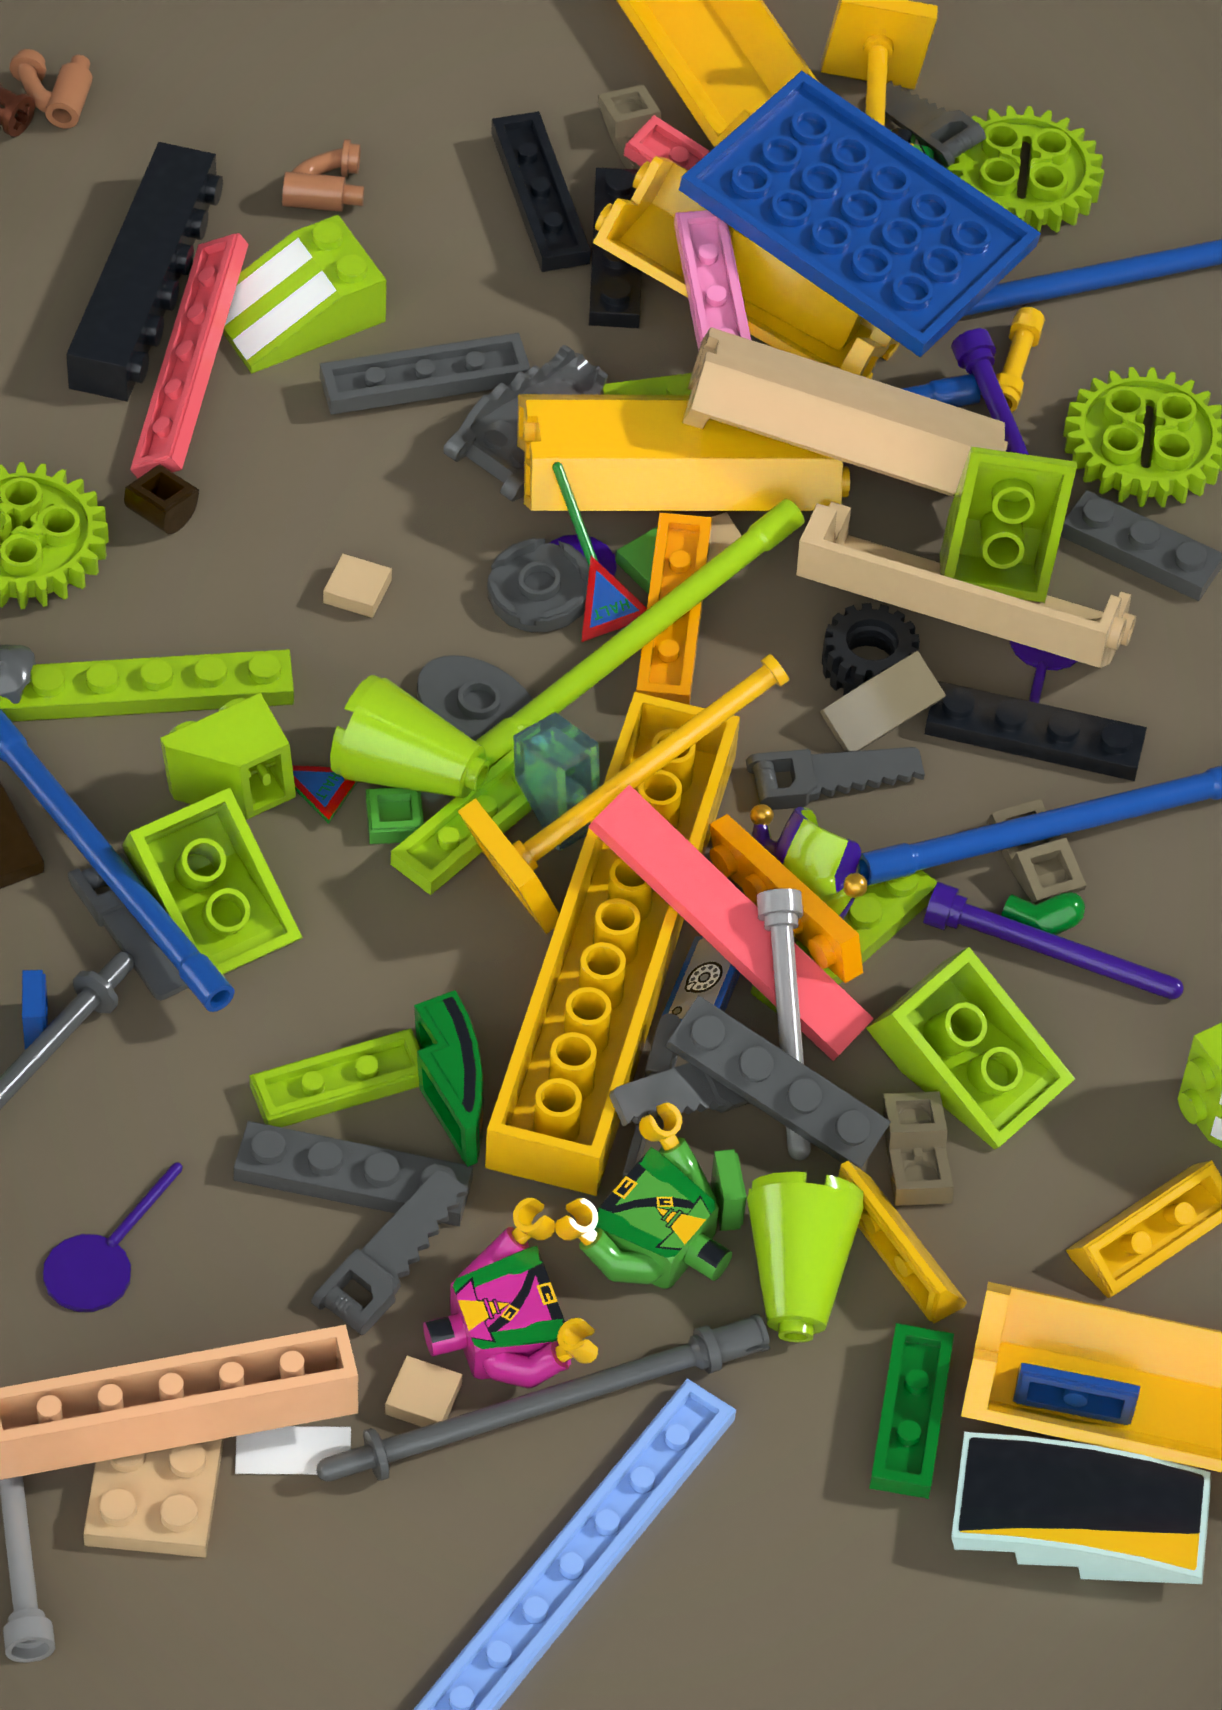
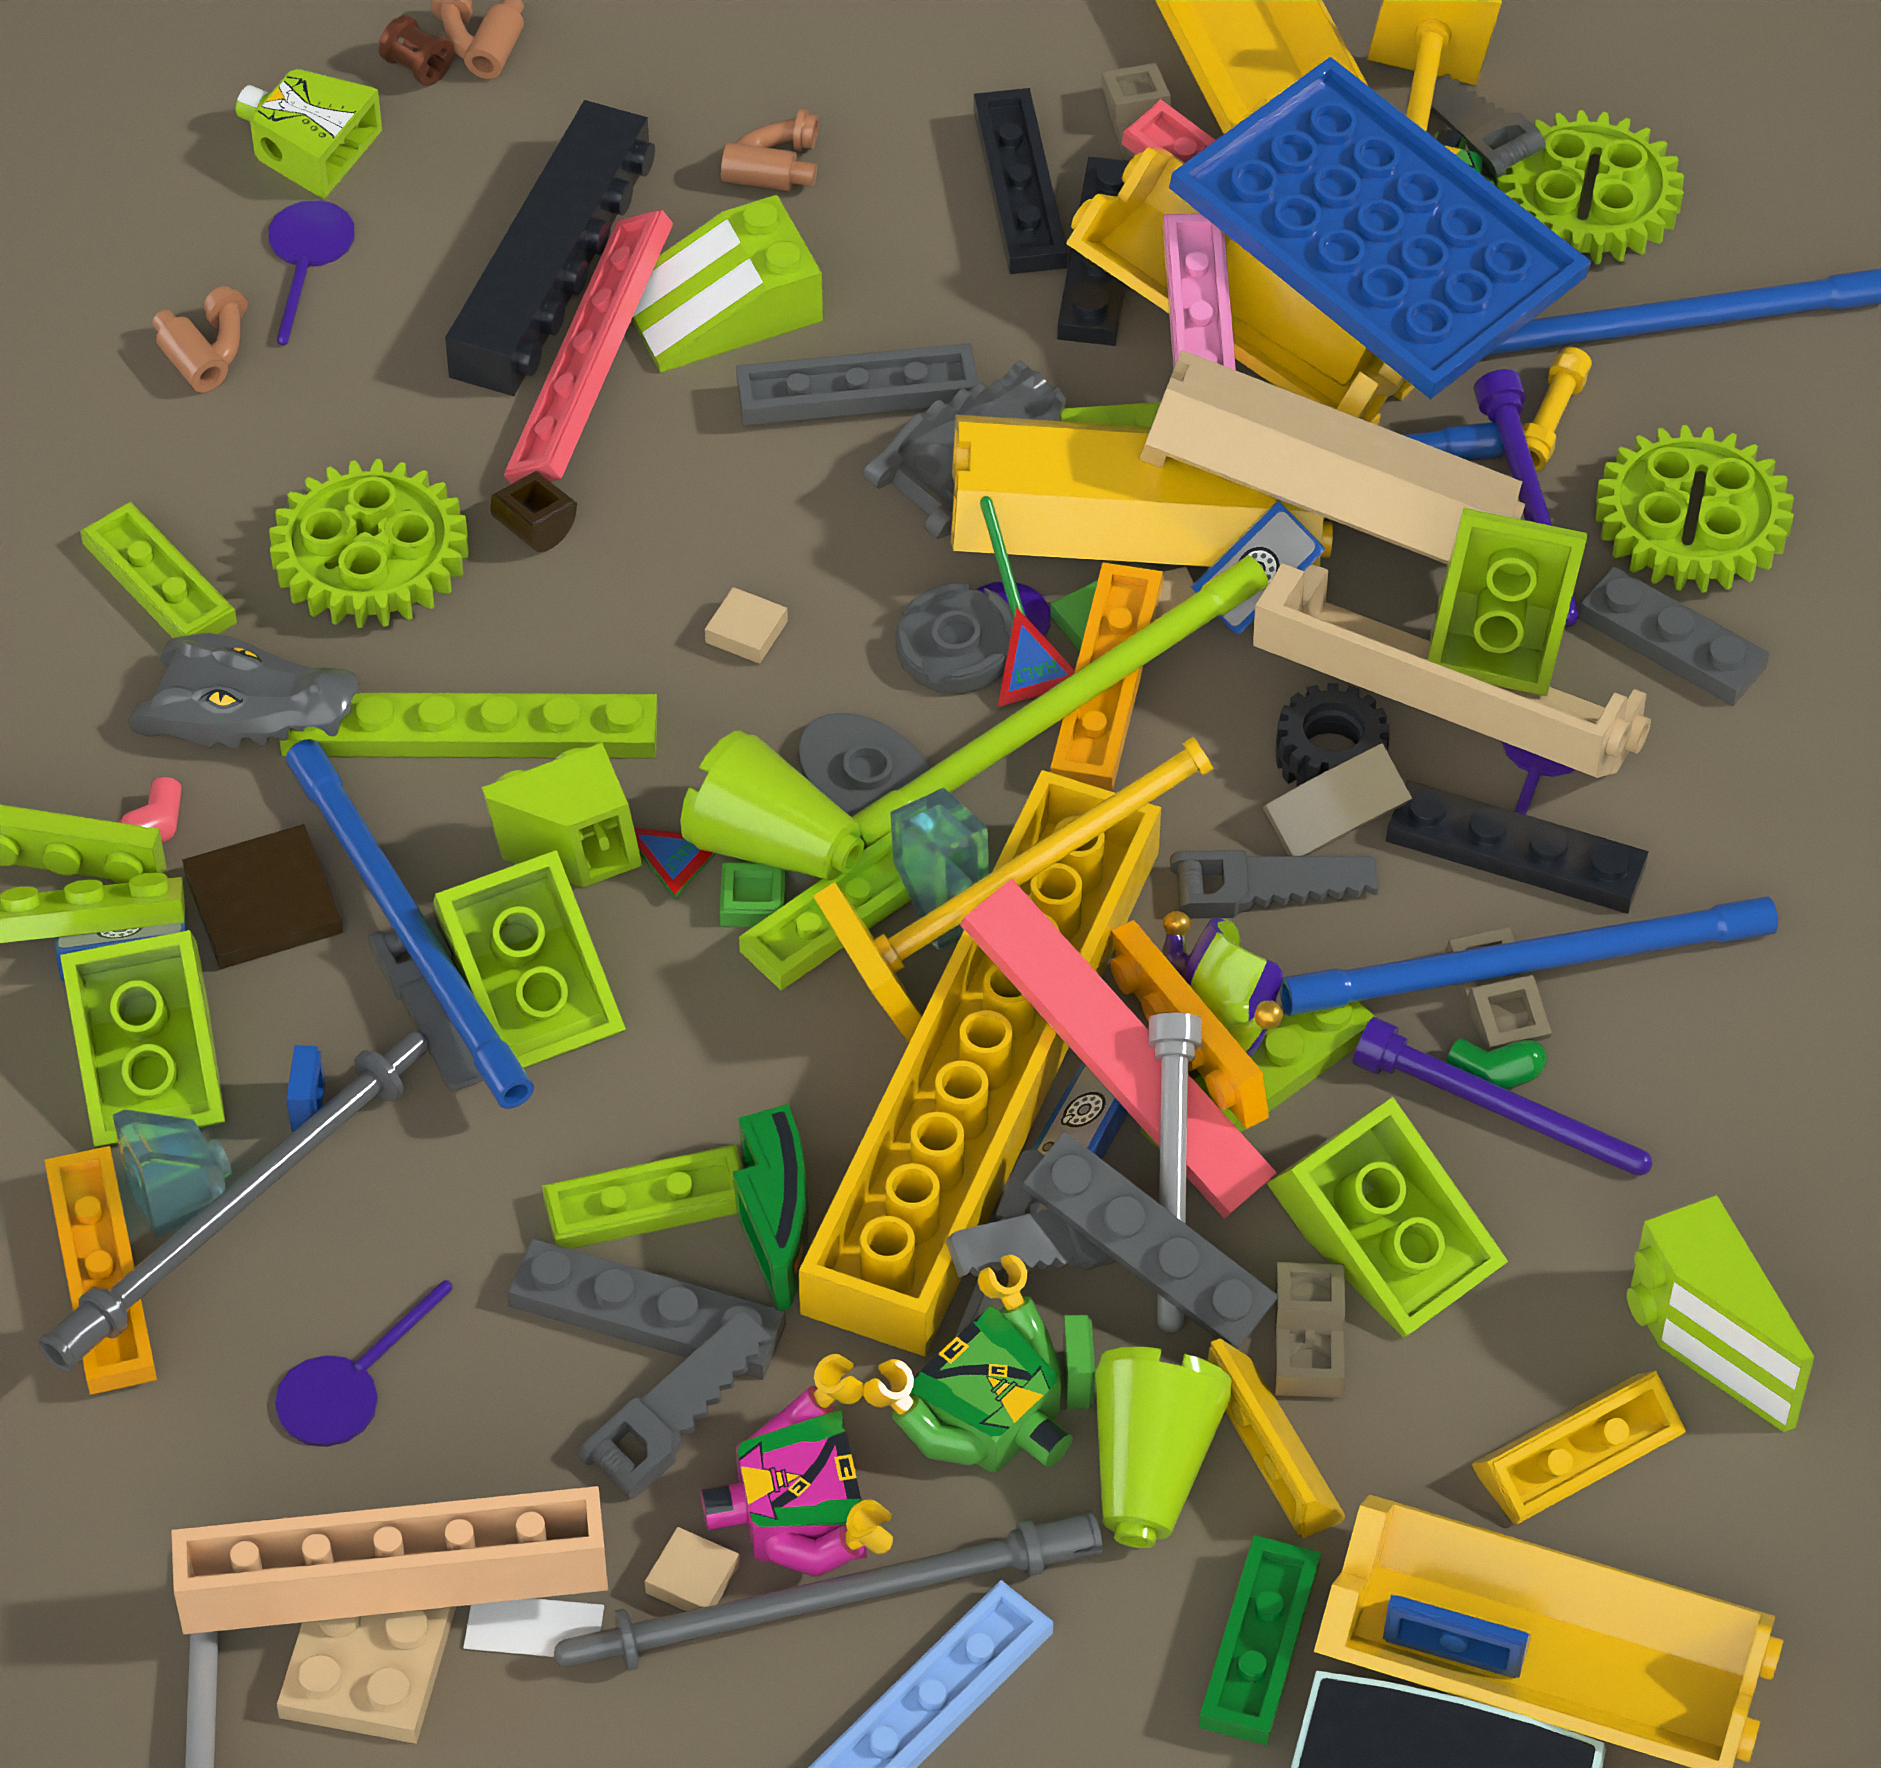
camera: 10 degrees right, 0 degrees up
none -> slope [1190,500,1325,635]

